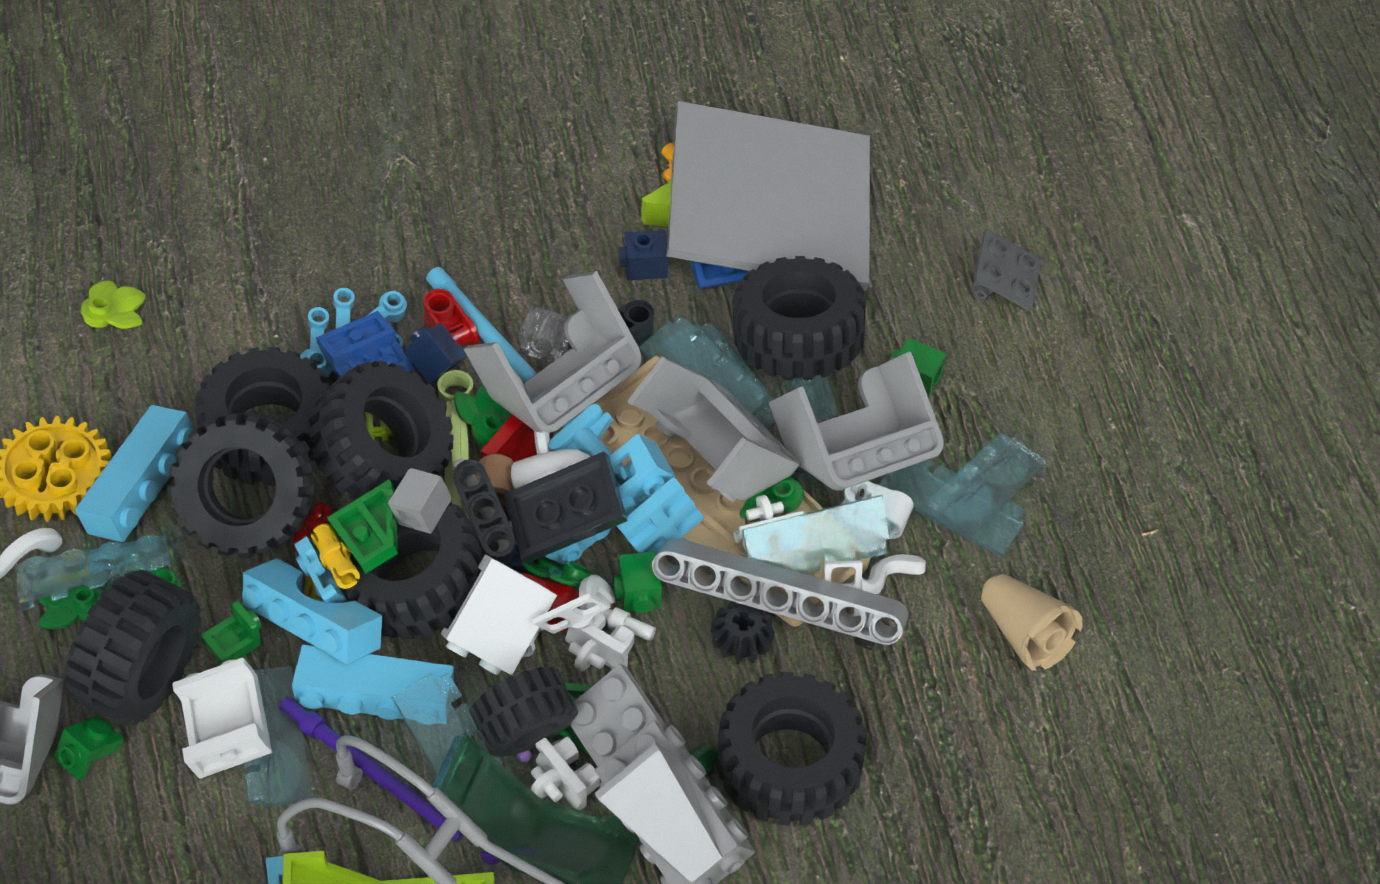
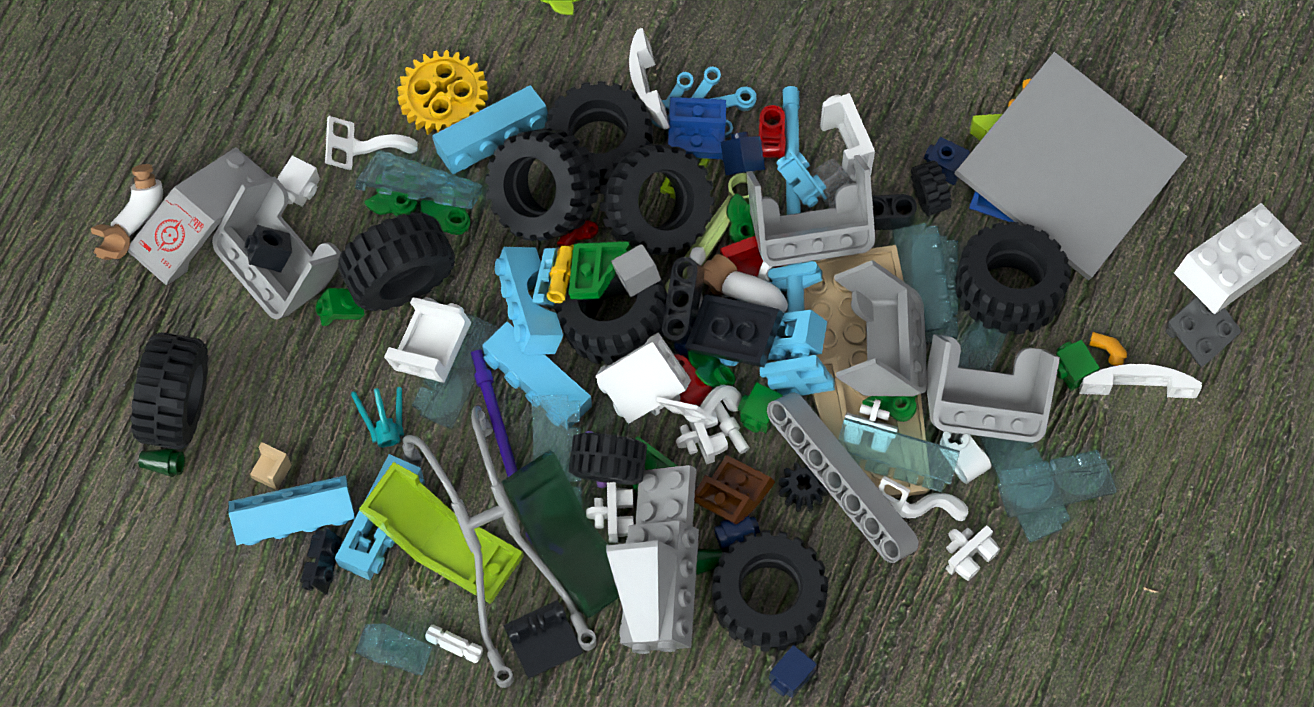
camera: 40 degrees right, 15 degrees up
green bracket [201,600,262,665] -> none
tan cone [981,574,1083,671] -> none
none -> teal plant [351,387,404,448]
none -> white slope [629,28,670,129]
none -> reddish brown slope [694,455,775,525]
none -> dark blue brick [714,515,760,549]
none -> dark blue brick [769,645,817,699]
none -> medium azure hinge [776,148,827,208]
none -> white panel [820,93,875,184]
none -> black tyre [910,160,952,216]
none -> white hips [946,525,1000,581]
none -> white slope [1079,364,1202,398]
none -> light orange arm [1089,332,1127,366]
none -> white brick [1174,203,1302,315]

